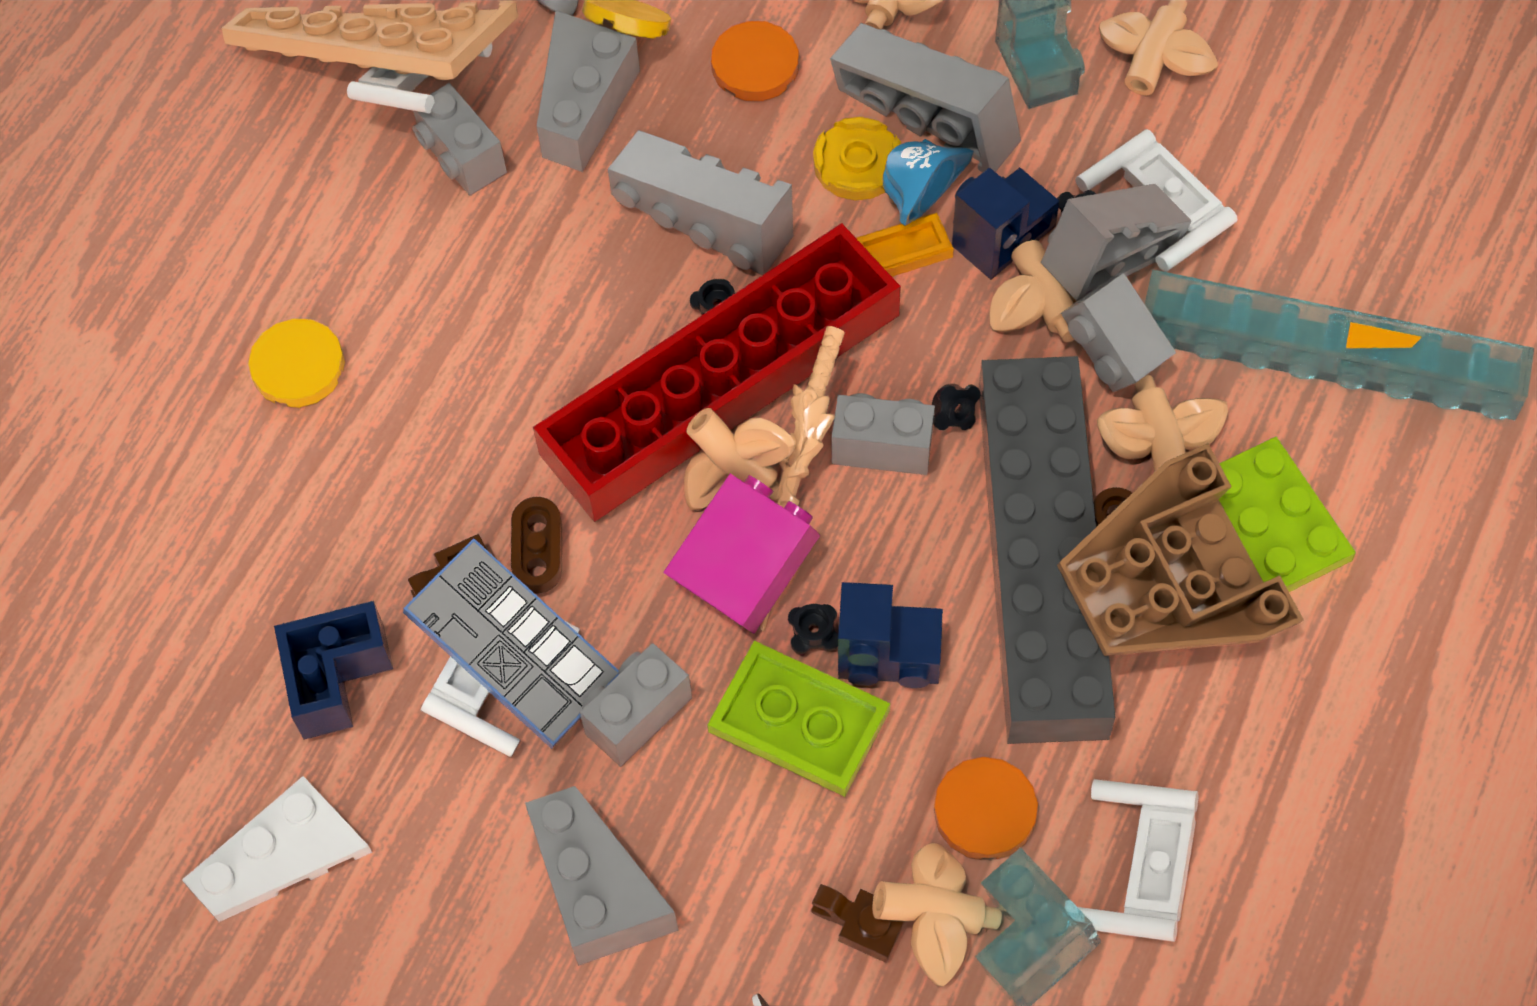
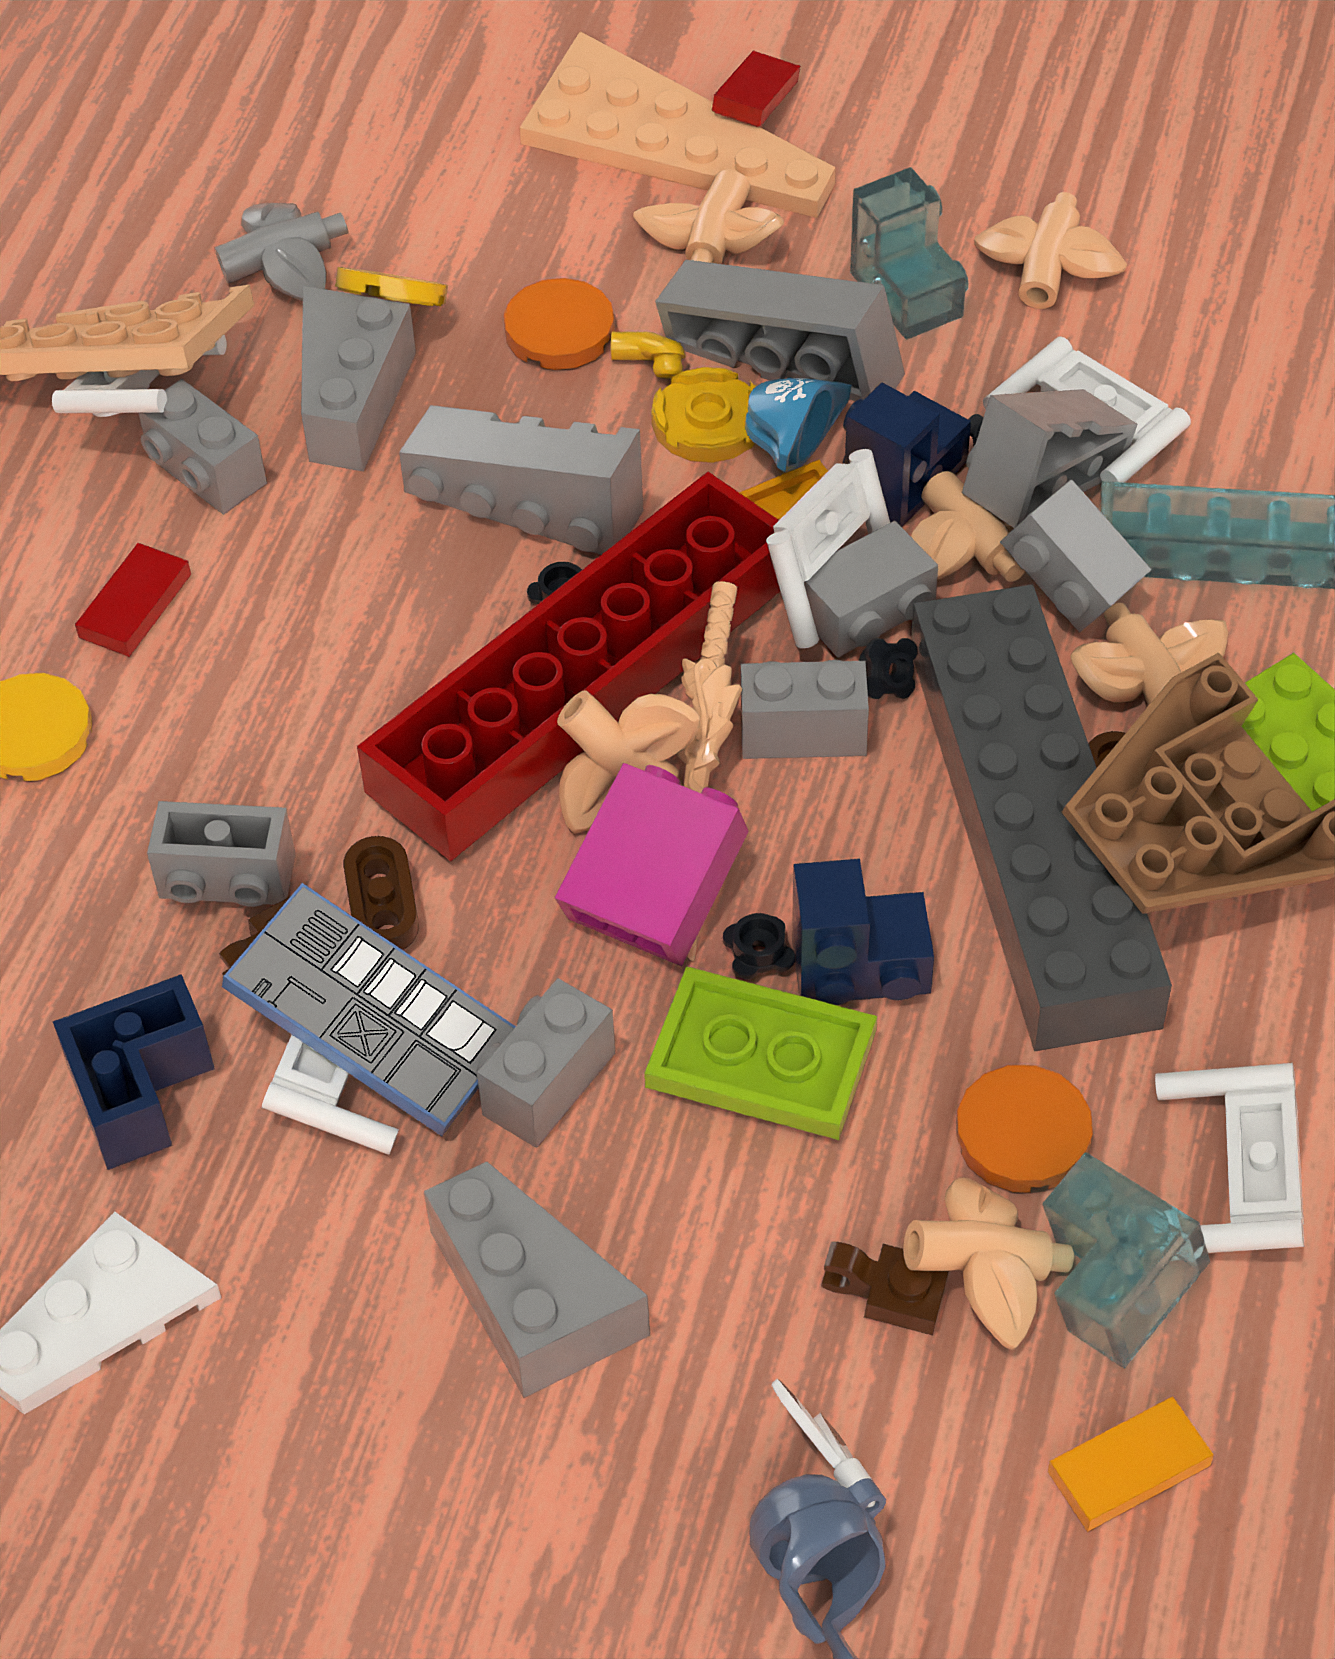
camera: 10 degrees left, 10 degrees down
none -> red tile [75,543,191,657]
none -> light grey brick [147,801,296,907]
none -> yellow arm [611,332,686,378]
none -> white plate [766,449,890,648]
none -> light grey brick [804,521,938,658]

